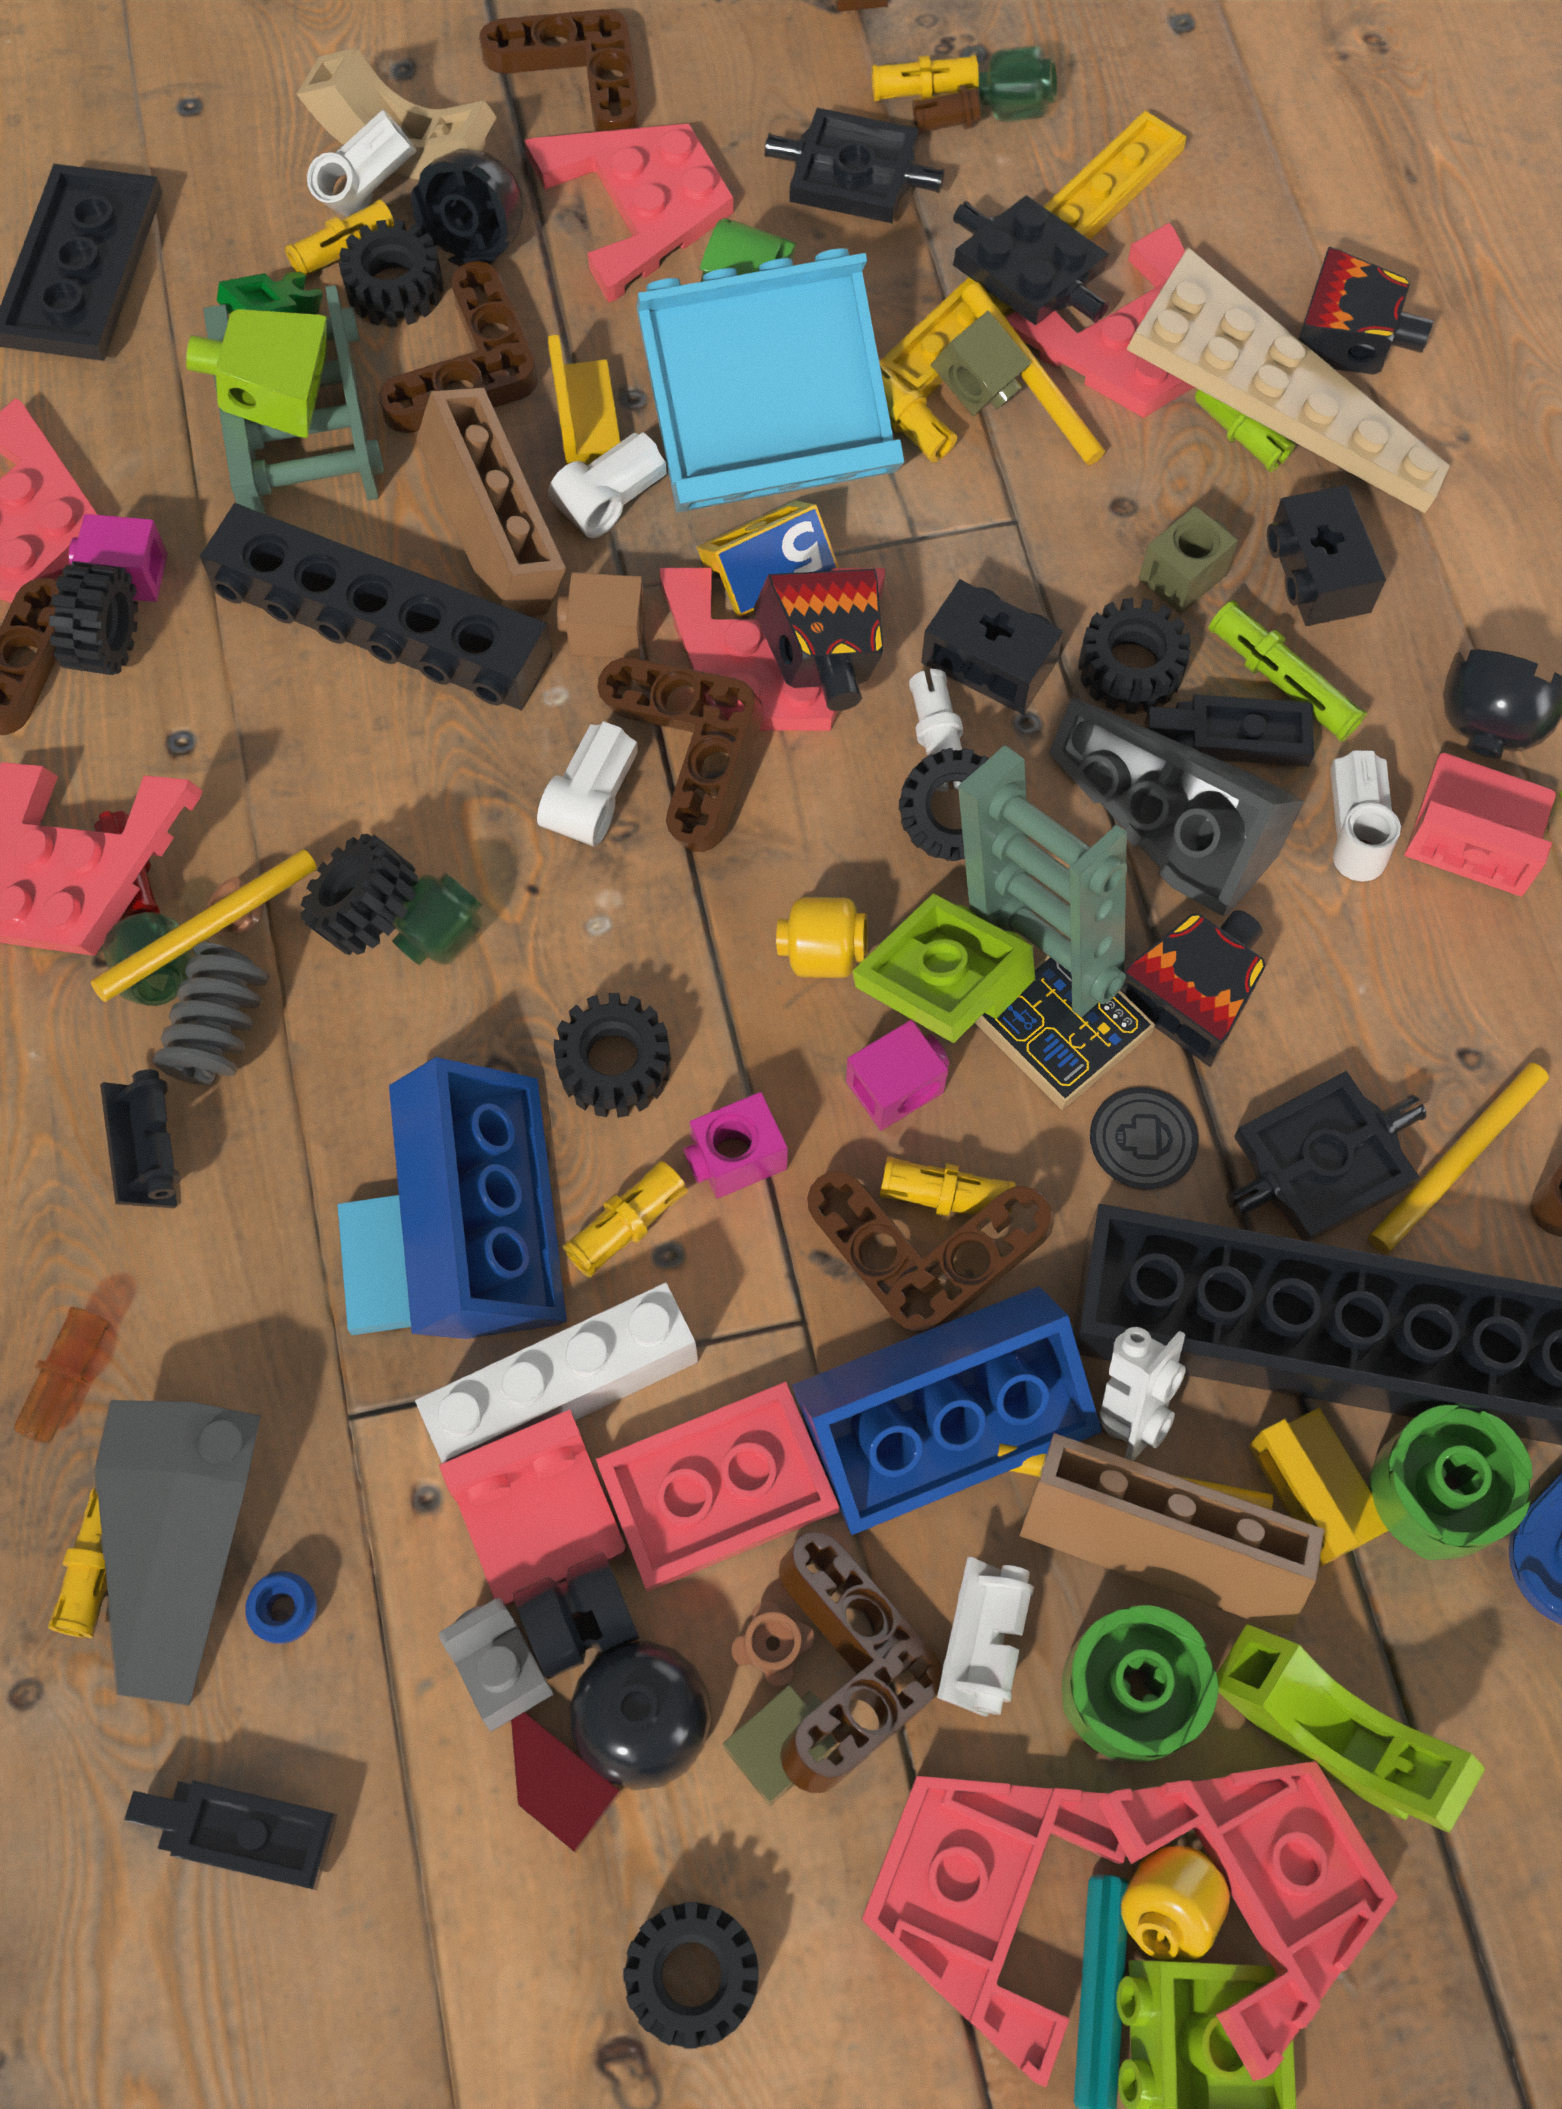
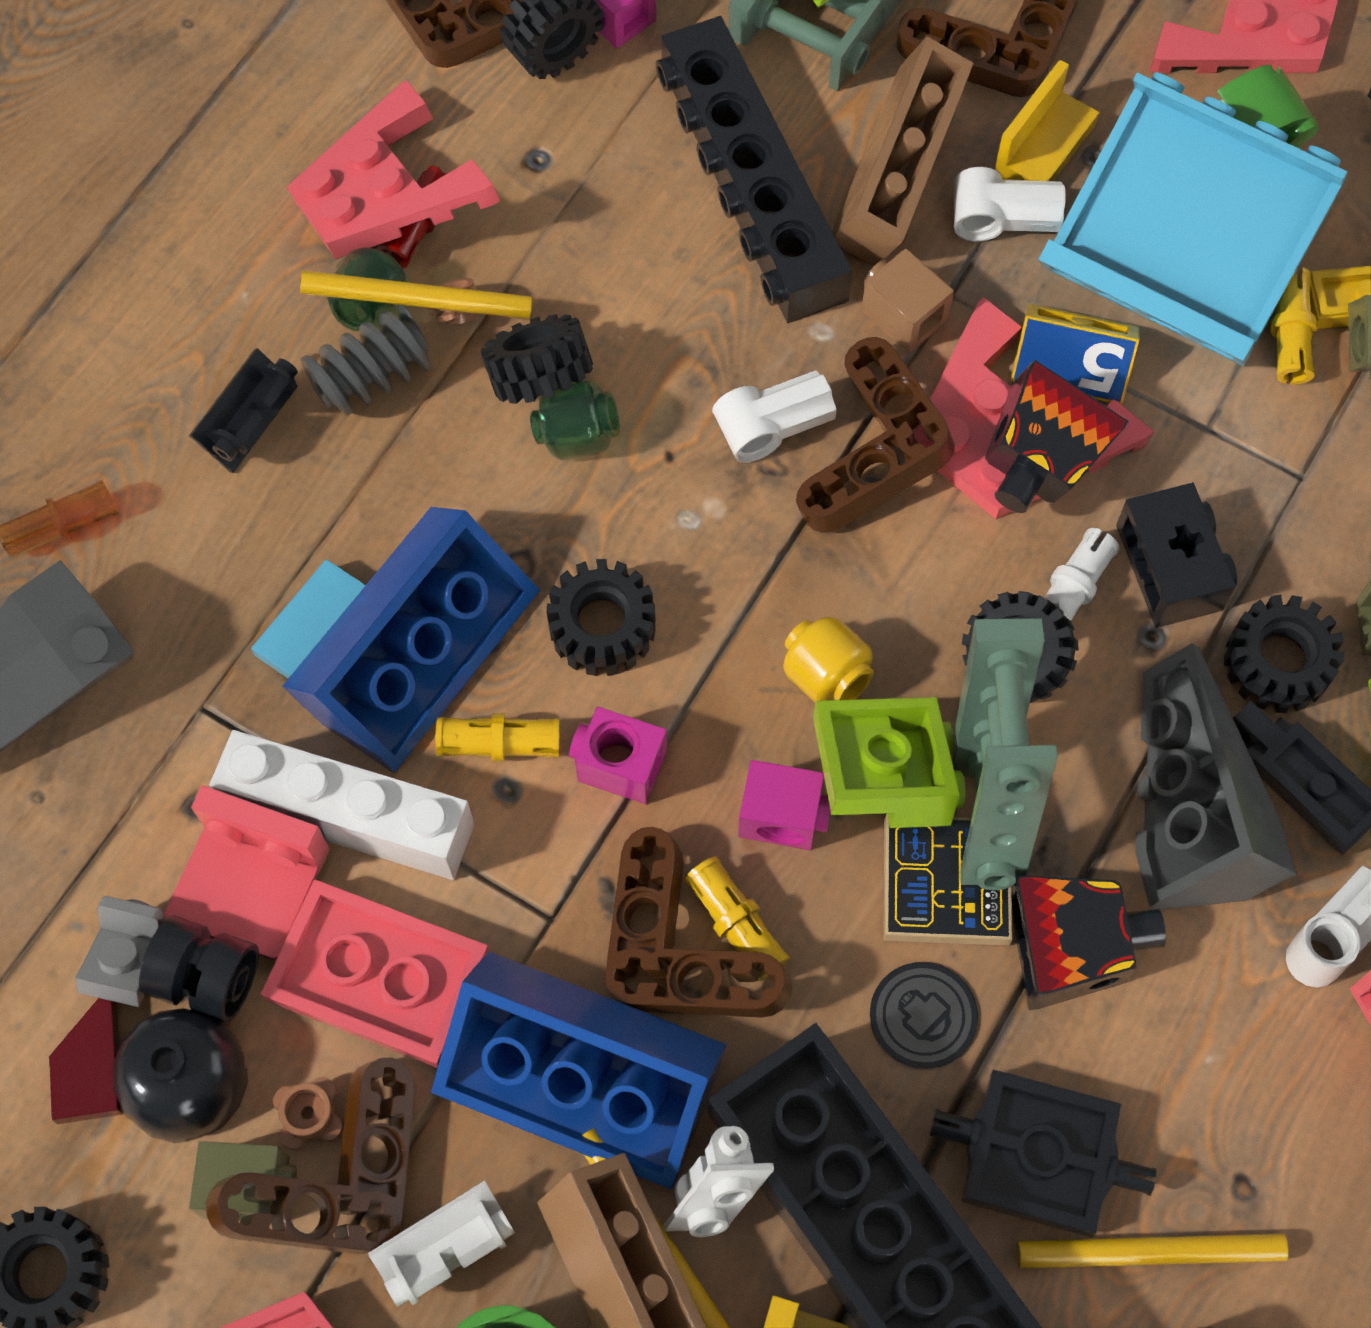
camera: 45 degrees right, 0 degrees up
blue plate [245,1571,318,1644] -> none

